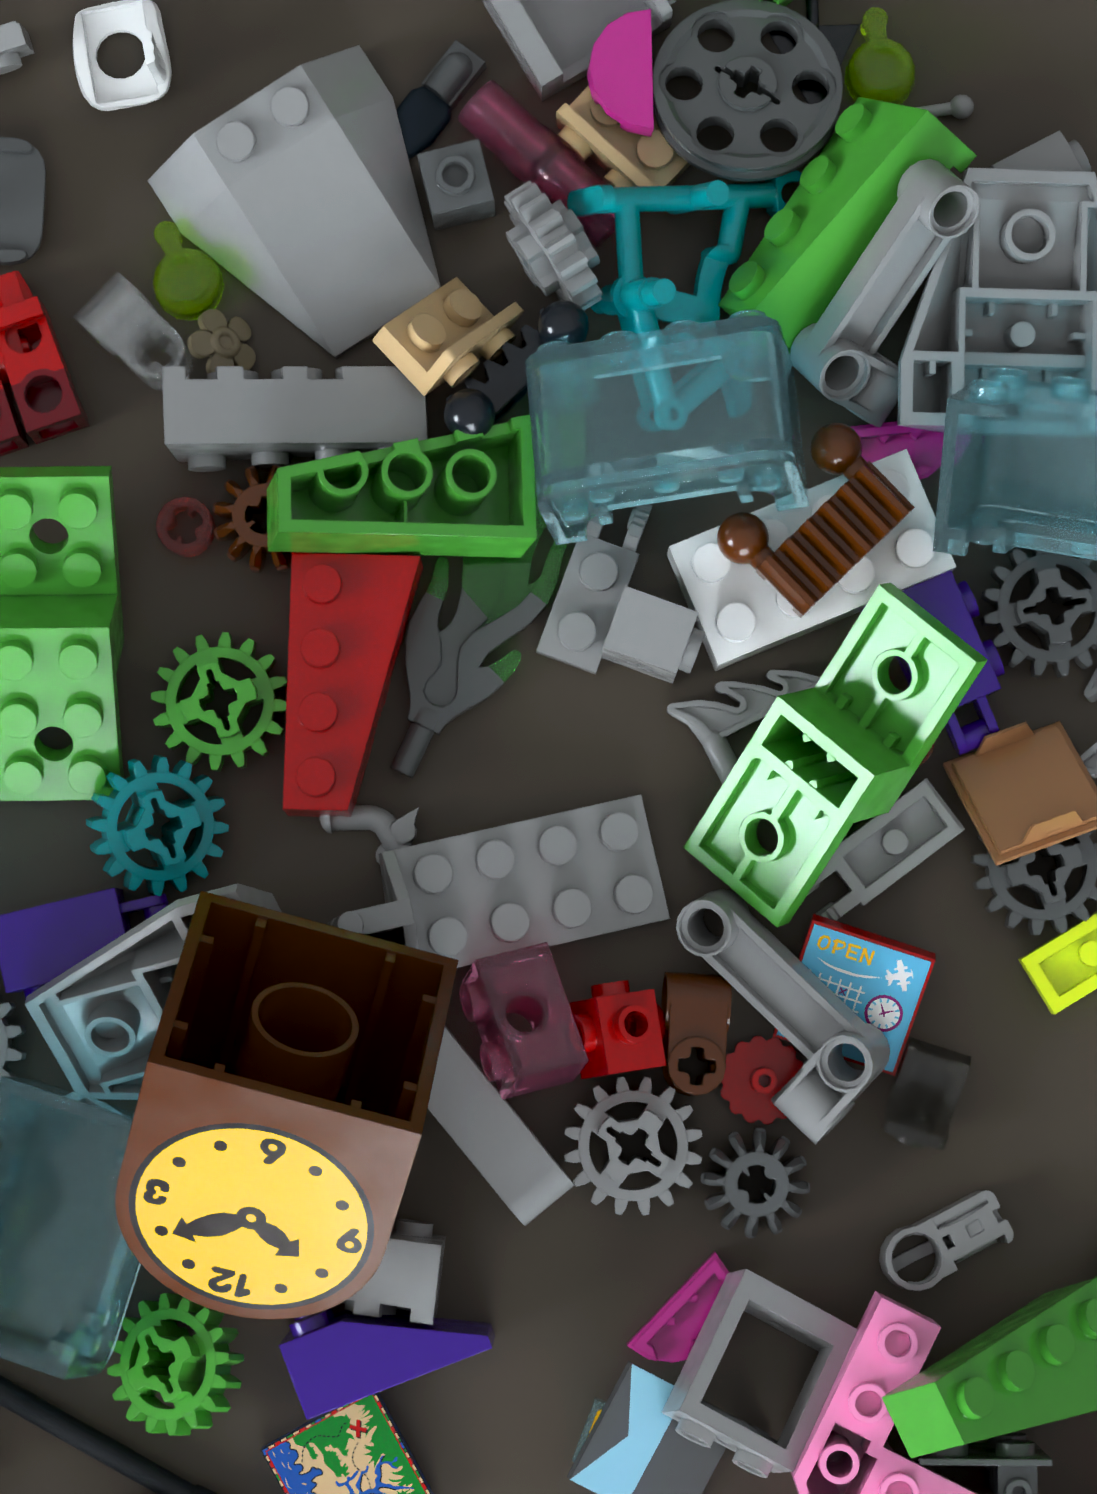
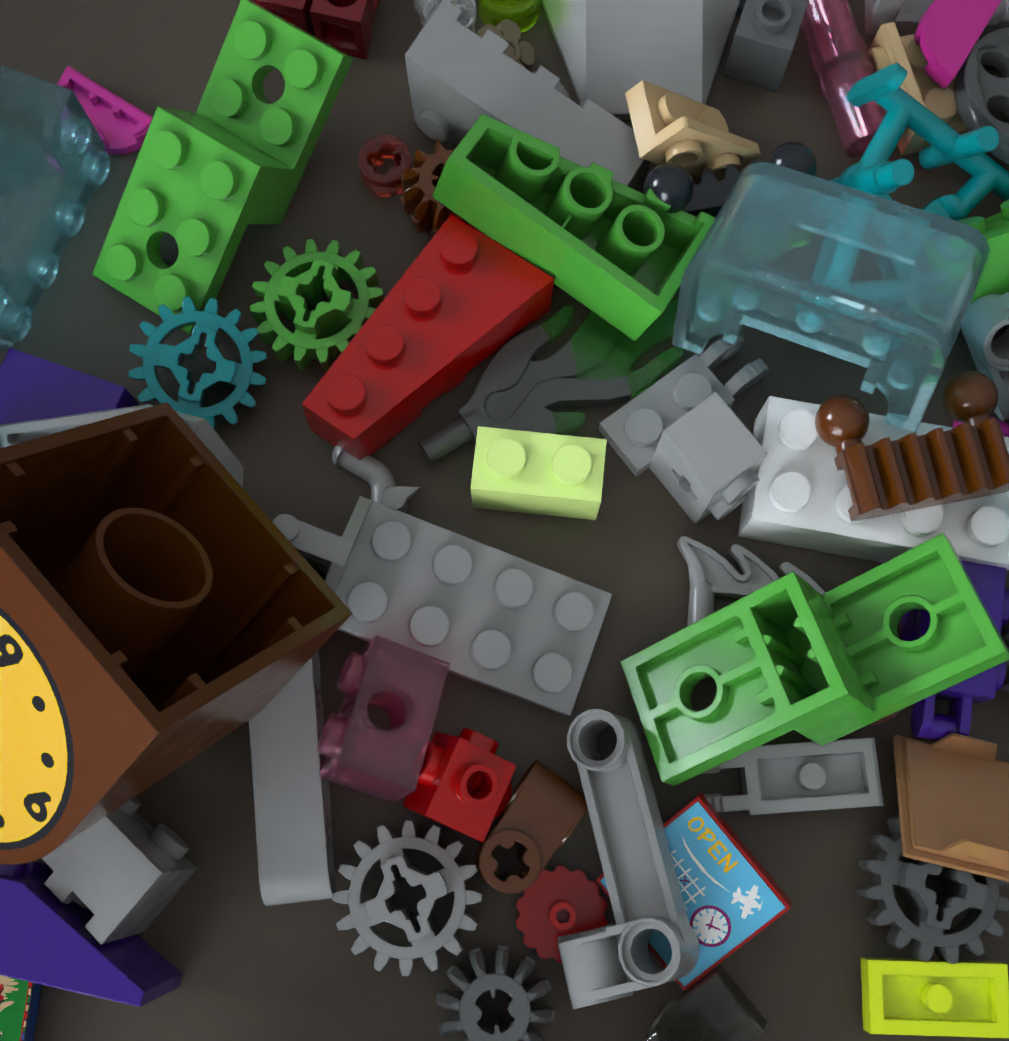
camera: 30 degrees right, 10 degrees down
light grey gear [504,180,603,310] -> none
none -> yellowish green brick [470,426,607,520]

